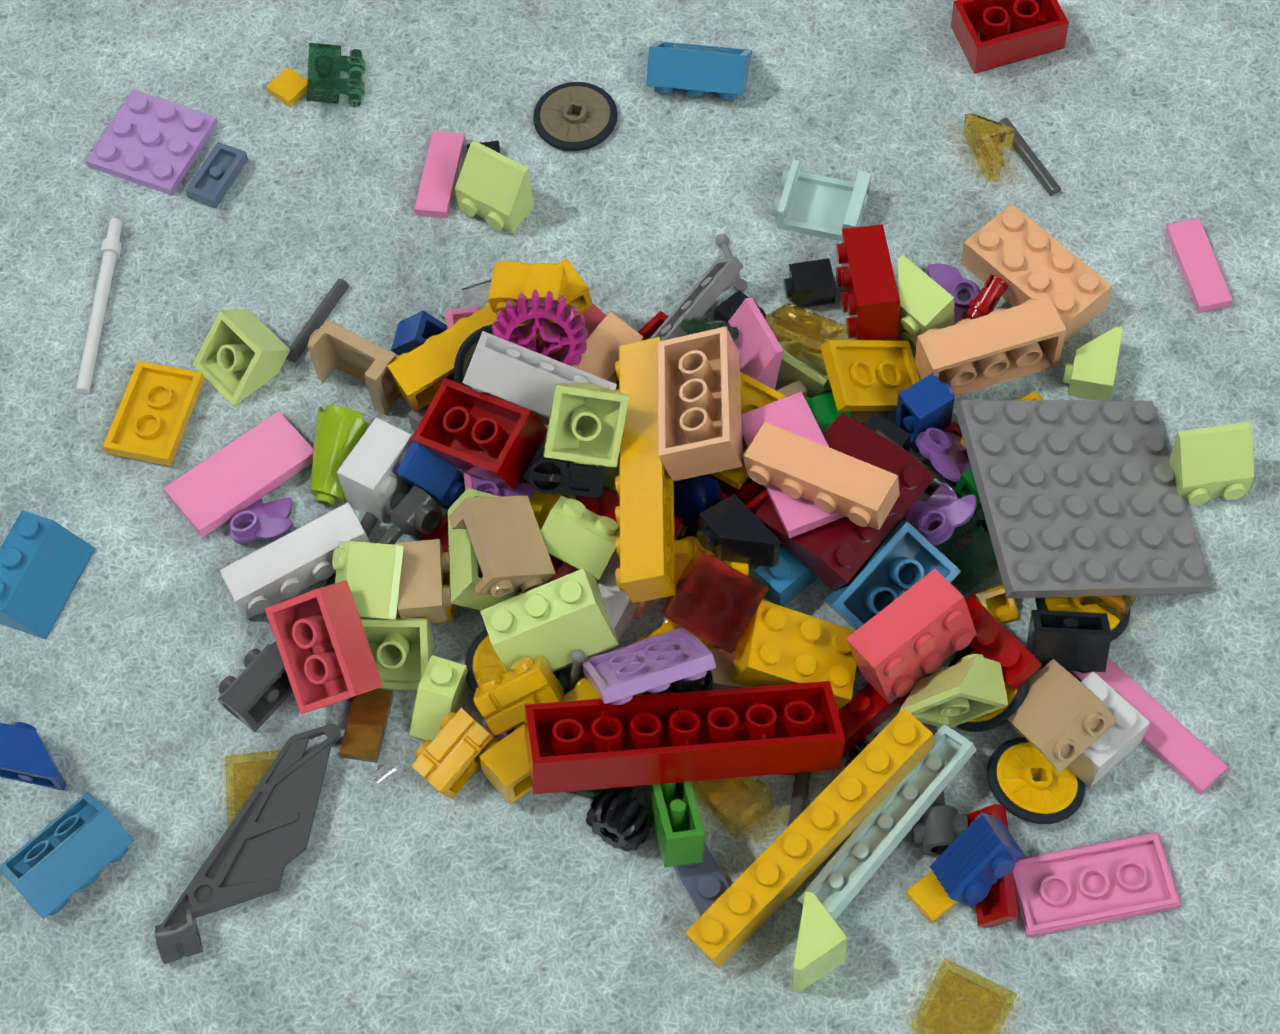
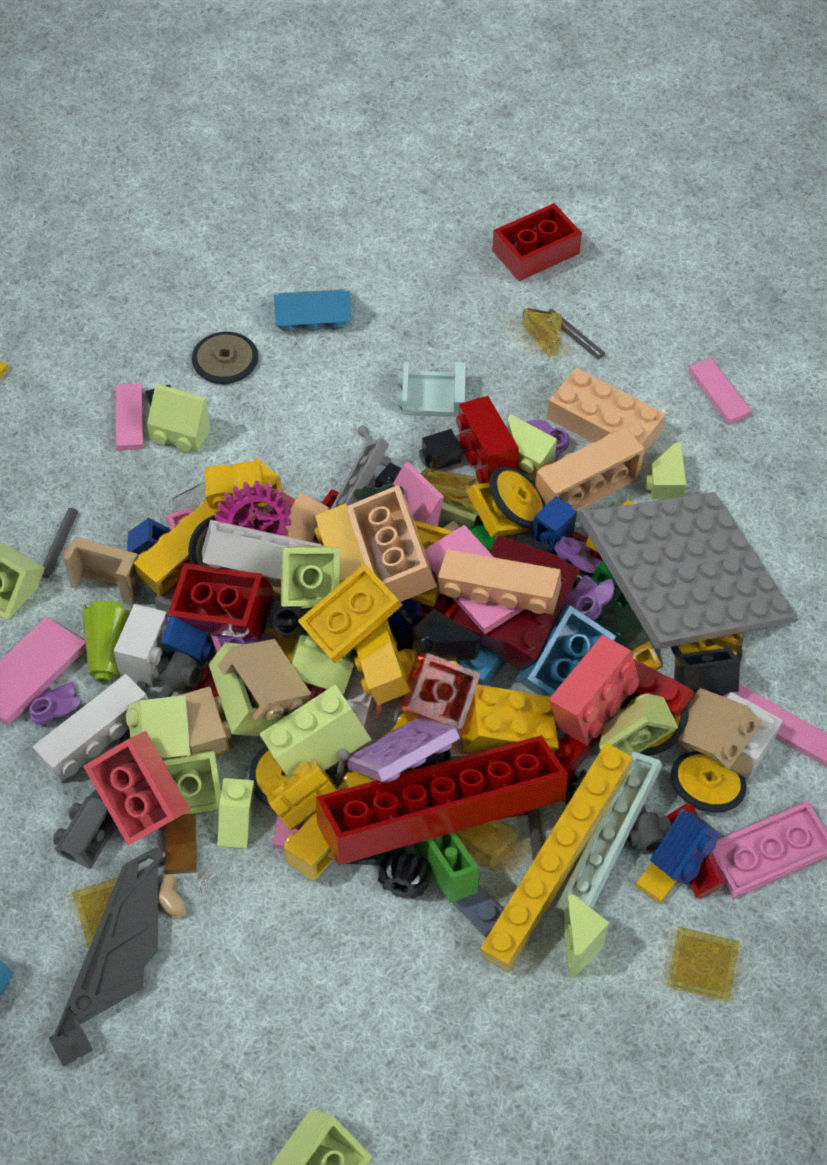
camera: 20 degrees left, 5 degrees down
clear green plate [306,43,366,107] -> none
yellow brick [411,708,501,799] -> none
red pin [963,274,1009,319] -> none
yellowish green slope [1169,421,1254,505] -> none
none -> tan arm [158,874,186,919]
none -> yellow plate [298,563,402,664]
none -> yellow wheel [489,467,545,528]

